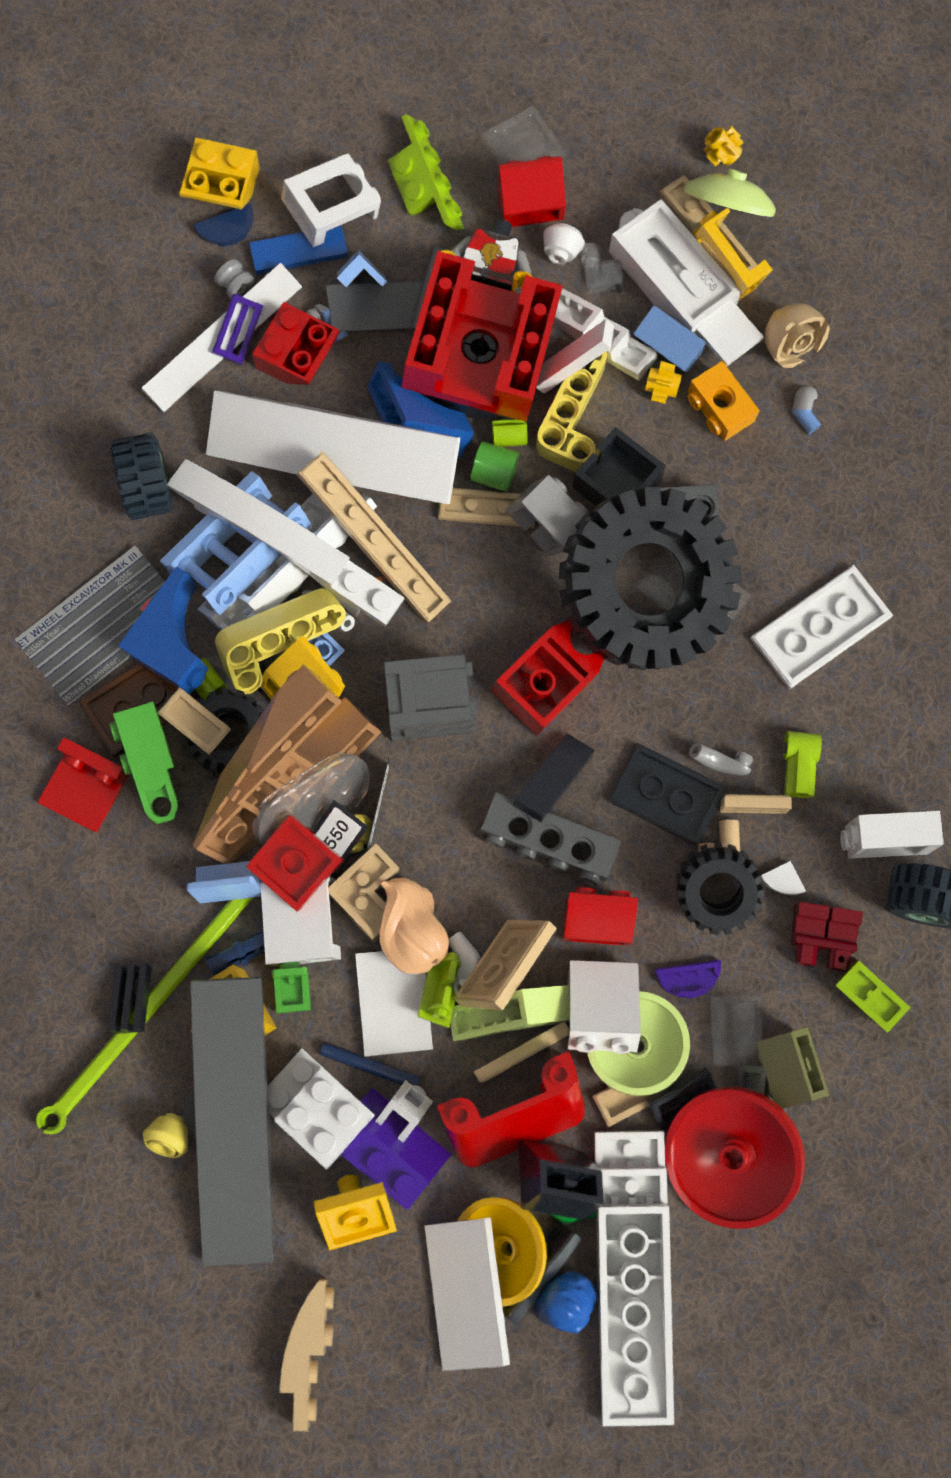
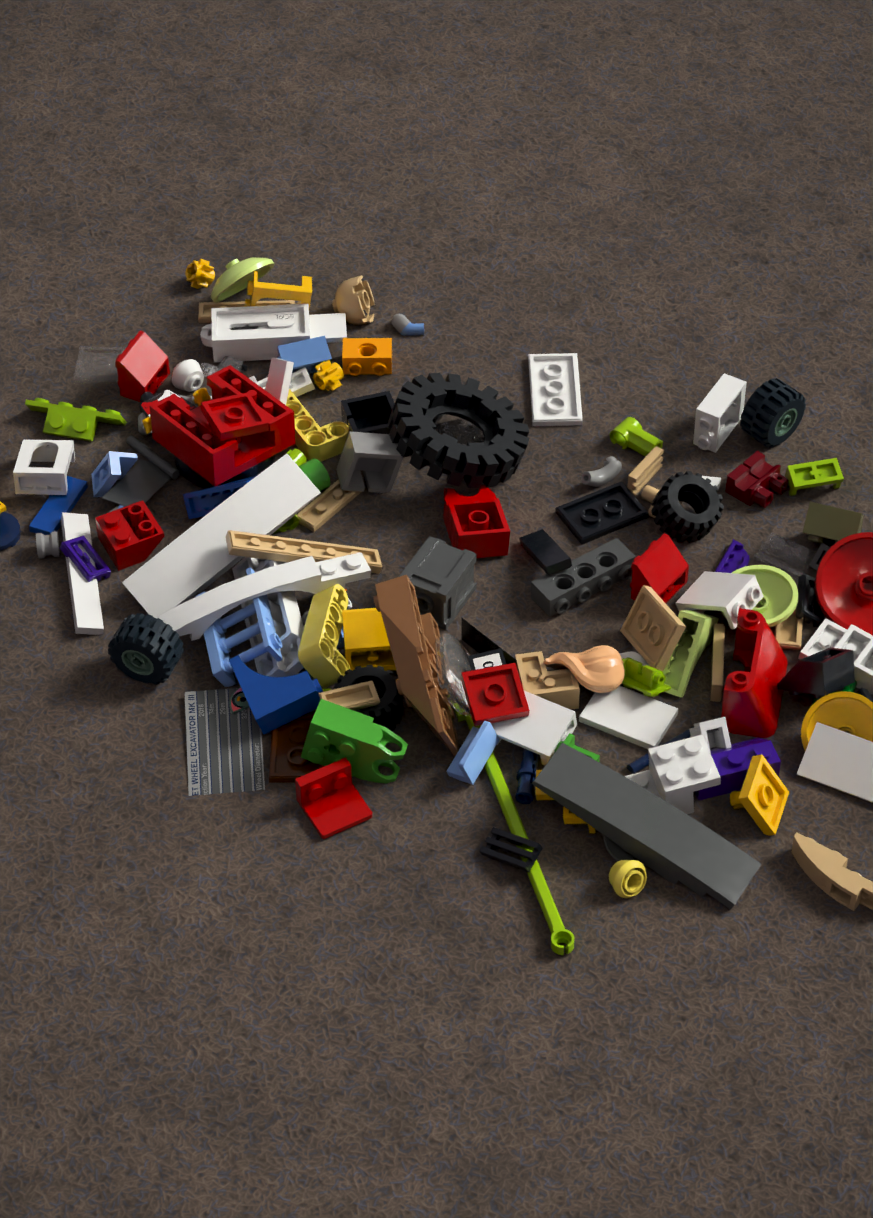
camera: 50 degrees left, 30 degrees down
none -> red tile [201,392,269,445]

